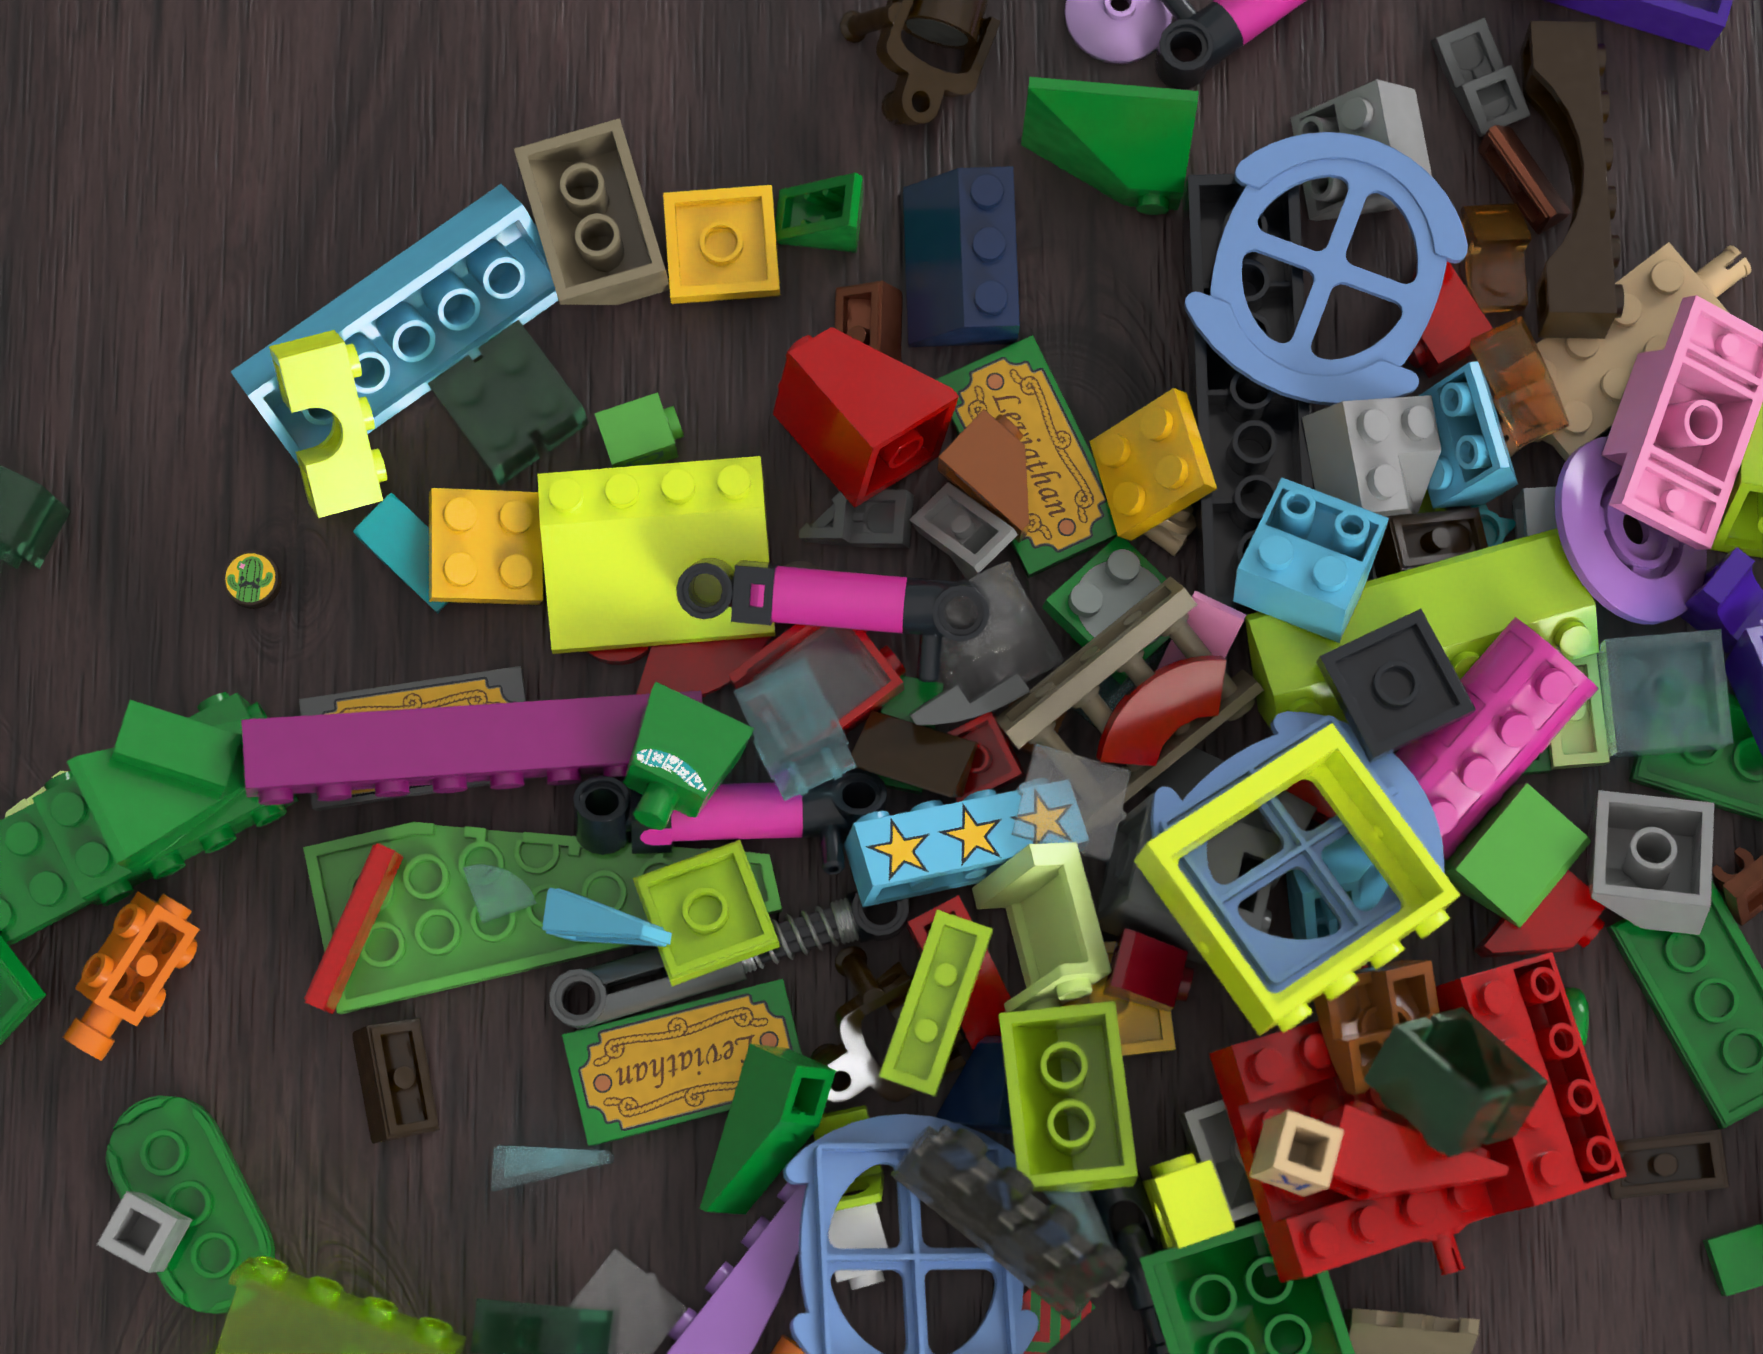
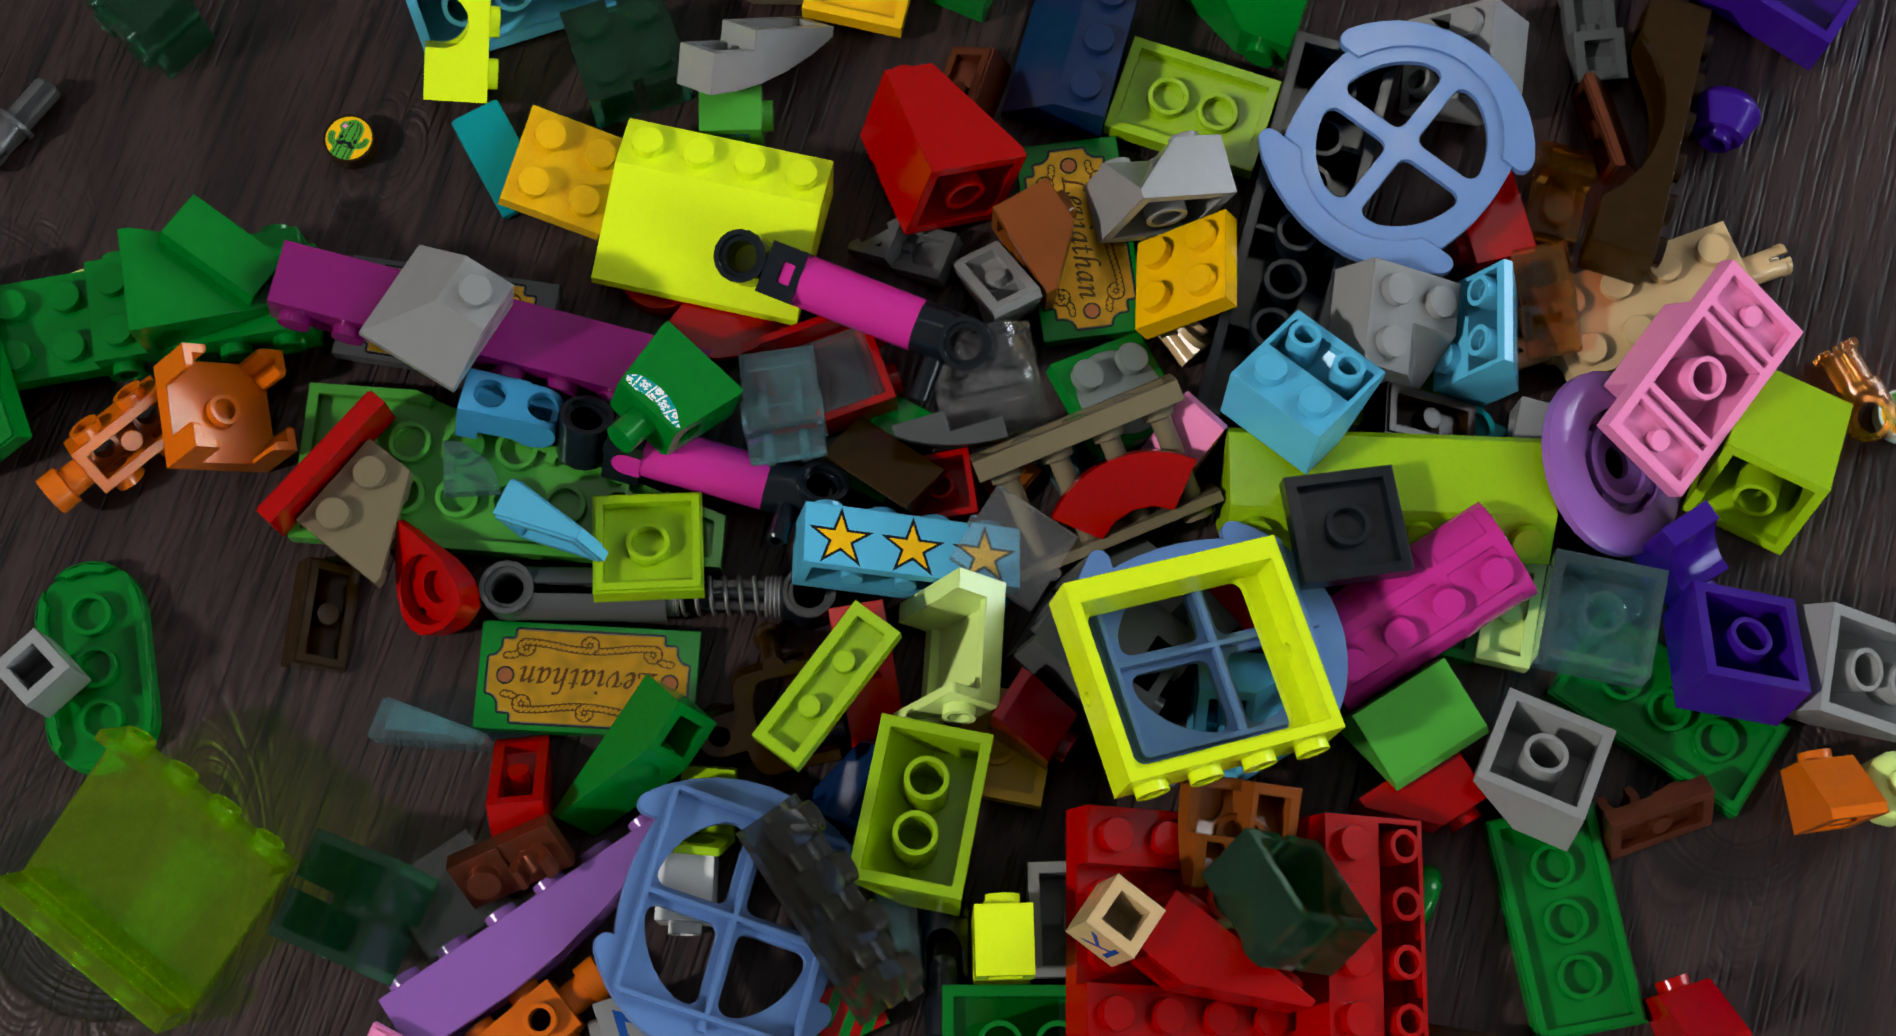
camera: 15 degrees right, 5 degrees down
none -> orange panel [153,343,298,473]
none -> dark tan wing [296,438,414,589]
none -> light grey slope [359,245,514,393]
none -> red piece [395,519,481,636]
none -> copper plate [446,813,575,909]
none -> dark azure leg [455,368,564,448]
none -> red slope [485,735,556,837]
none -> light grey slope [677,16,834,95]
none -> light grey slope [1084,131,1237,244]
none -> lime plate [1103,36,1282,180]
none -> dark purple cone [1690,86,1762,153]

